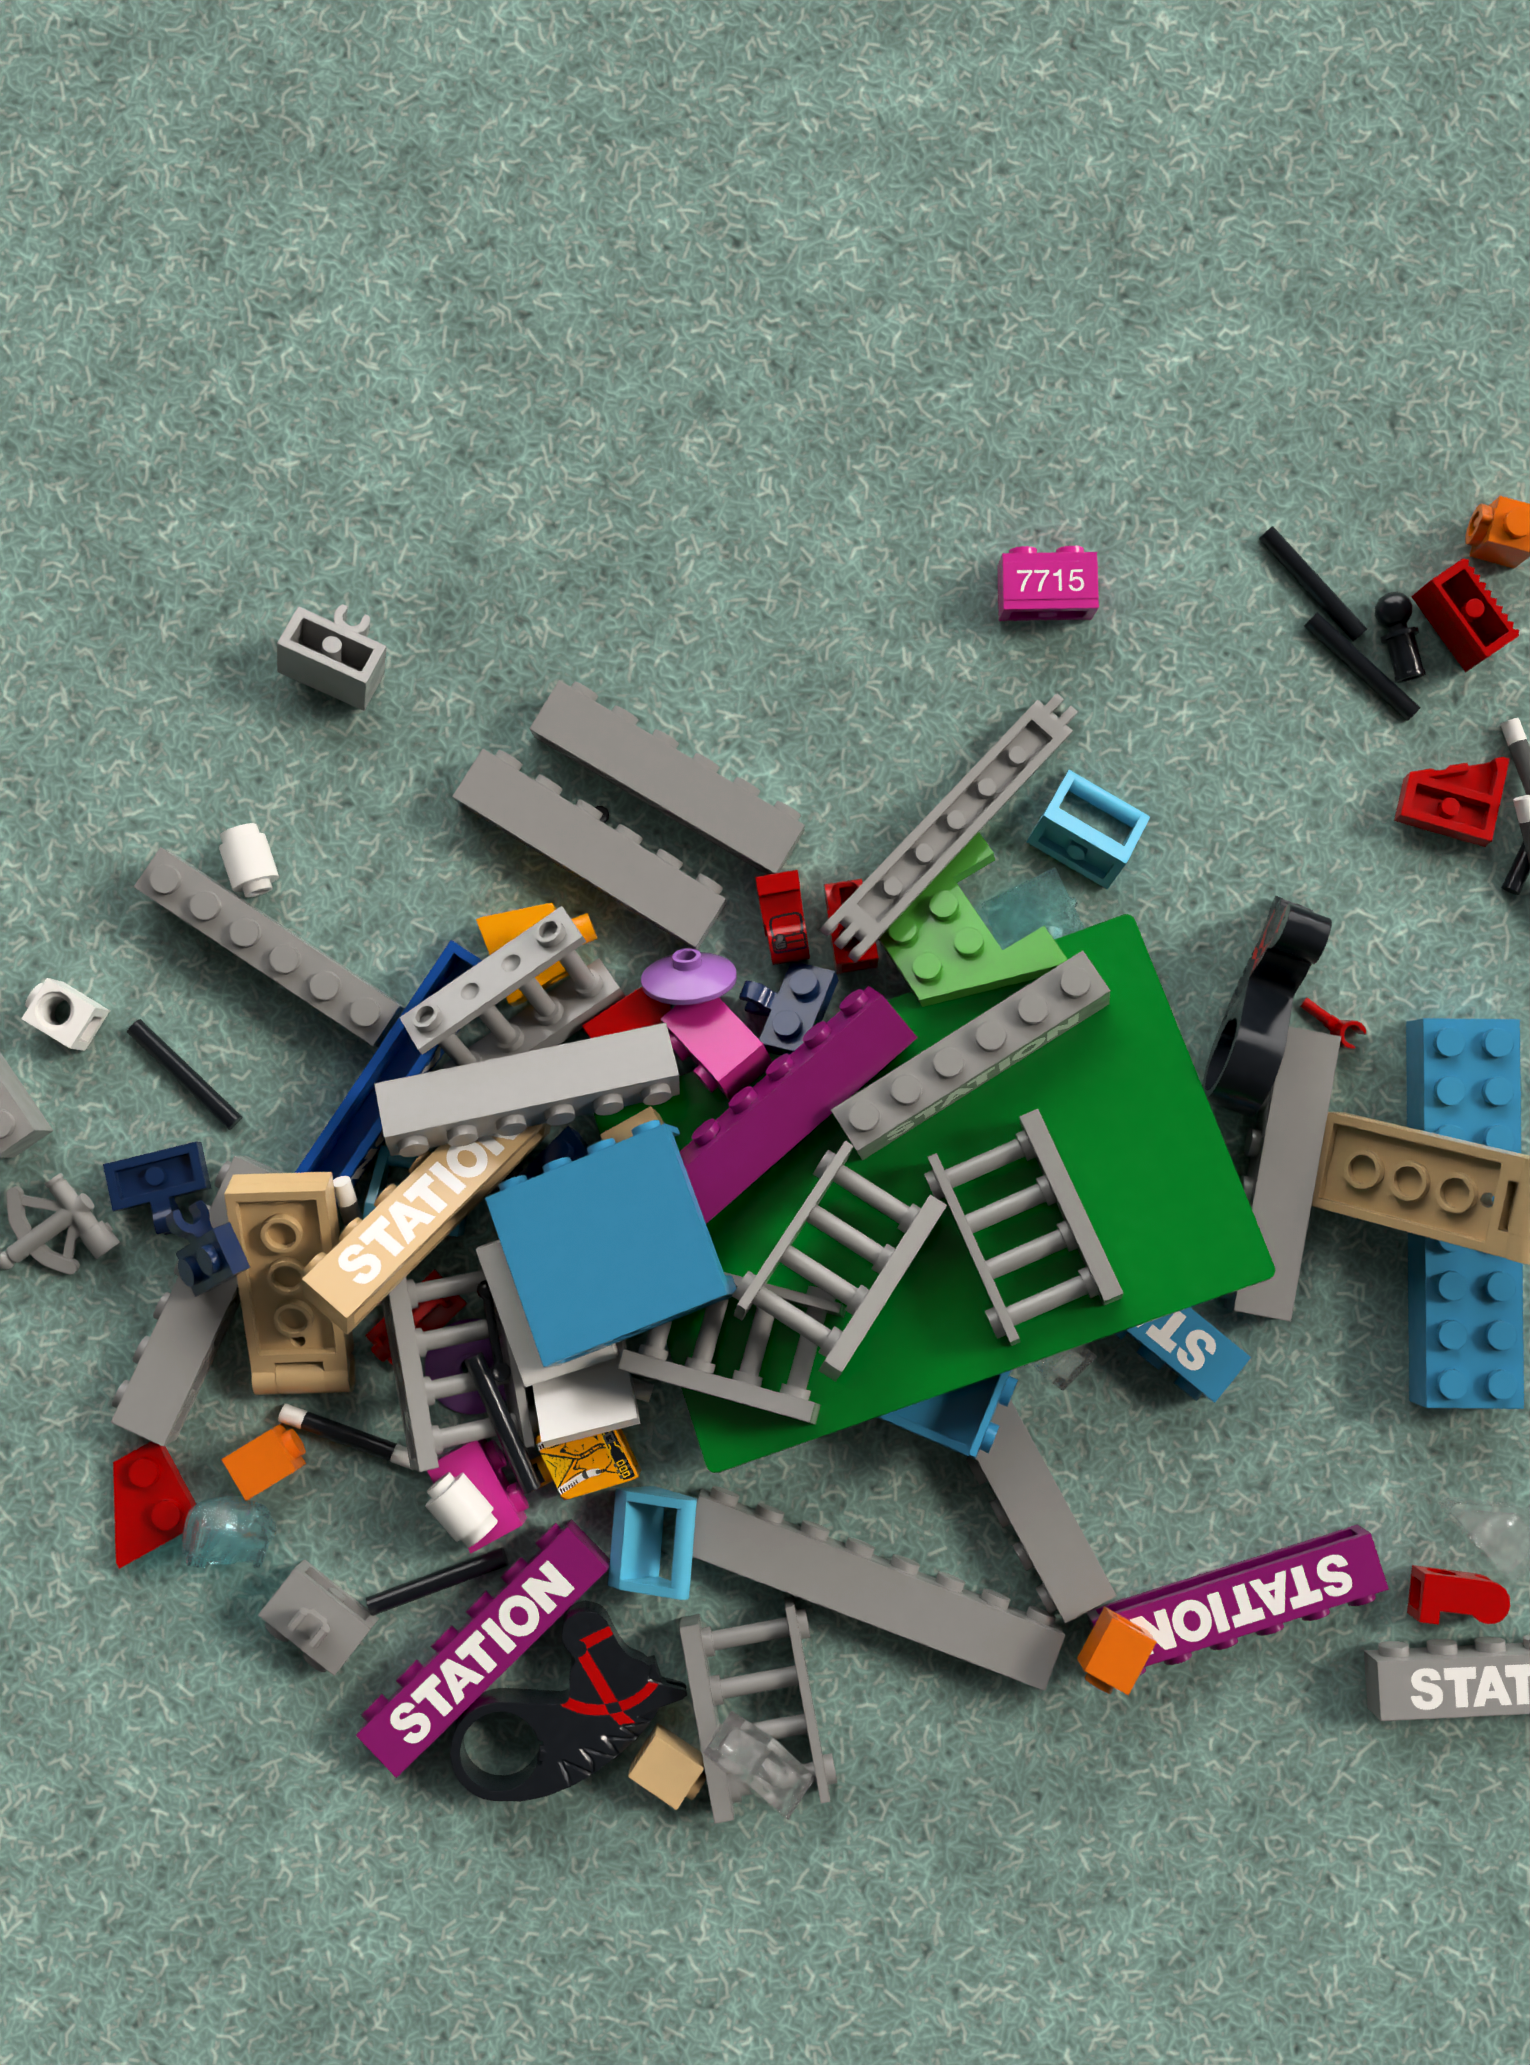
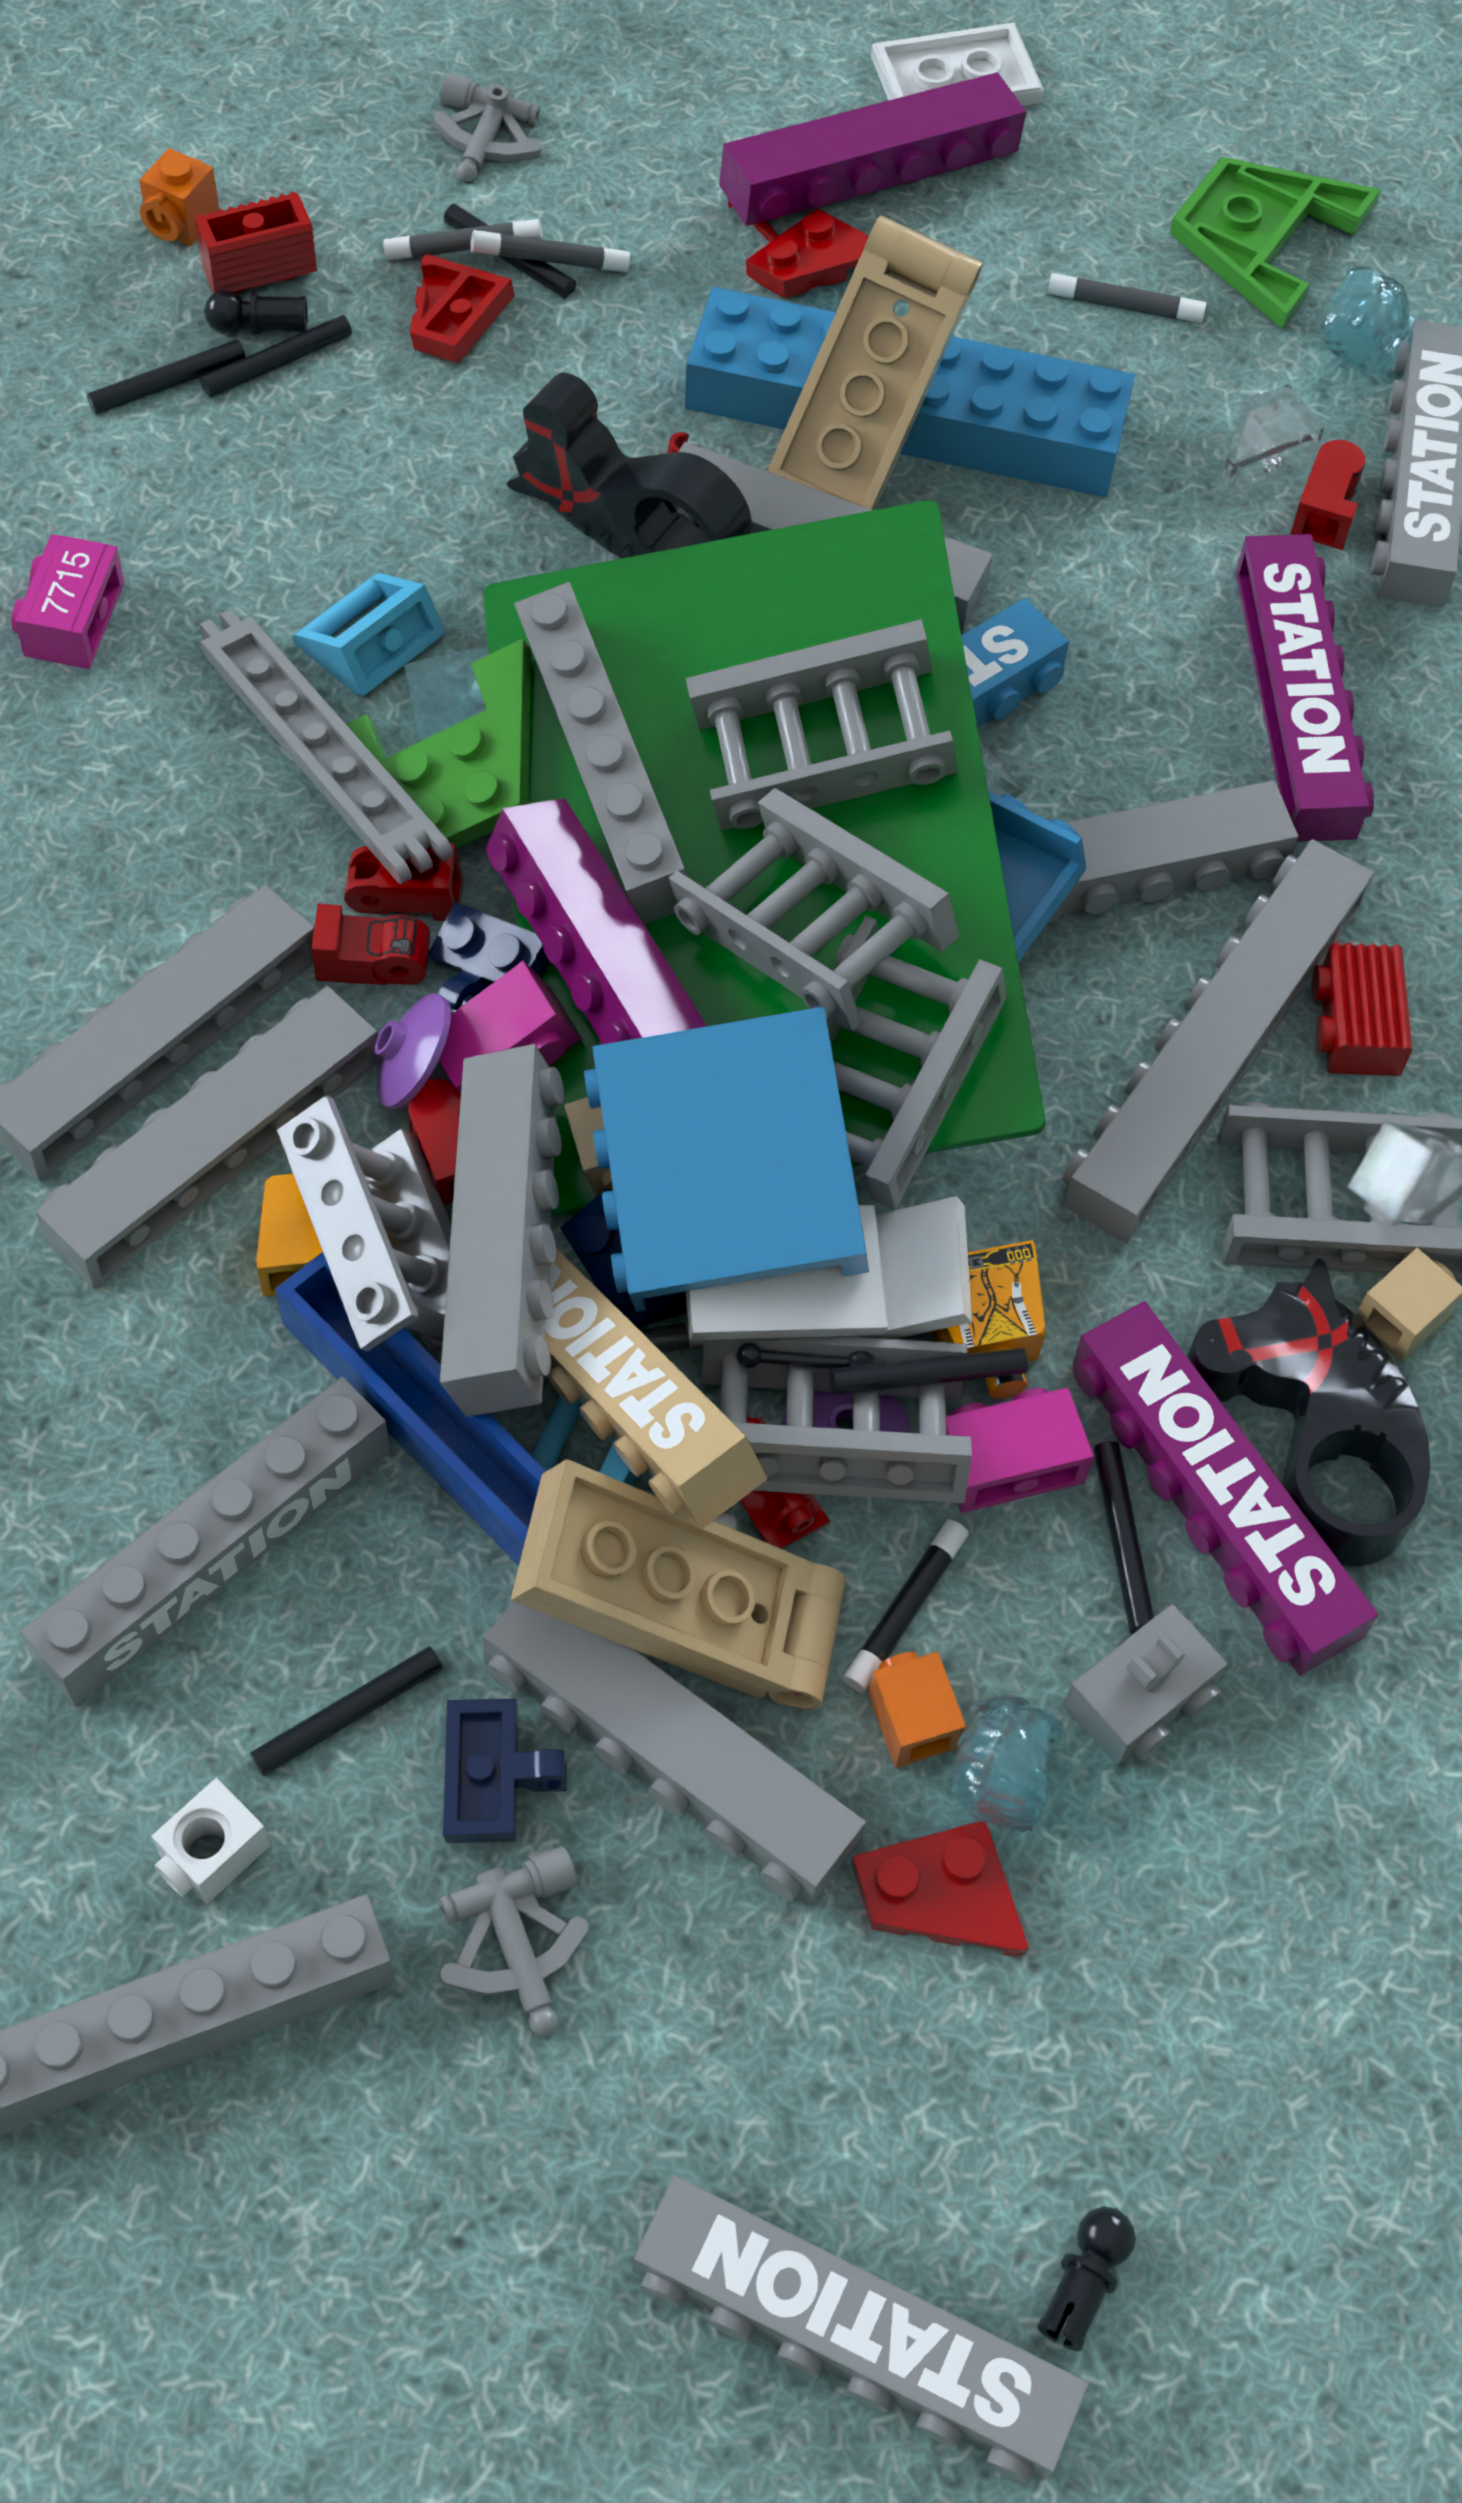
camera: 80 degrees left, 25 degrees down
dark blue plate [166,1200,251,1297] -> none
white brick [219,823,279,897] -> none
white brick [425,1472,498,1548] -> none
medium azure tile [608,1486,697,1600] -> none
orange brick [1077,1606,1157,1696] -> none
none -> red brick [1311,942,1412,1076]

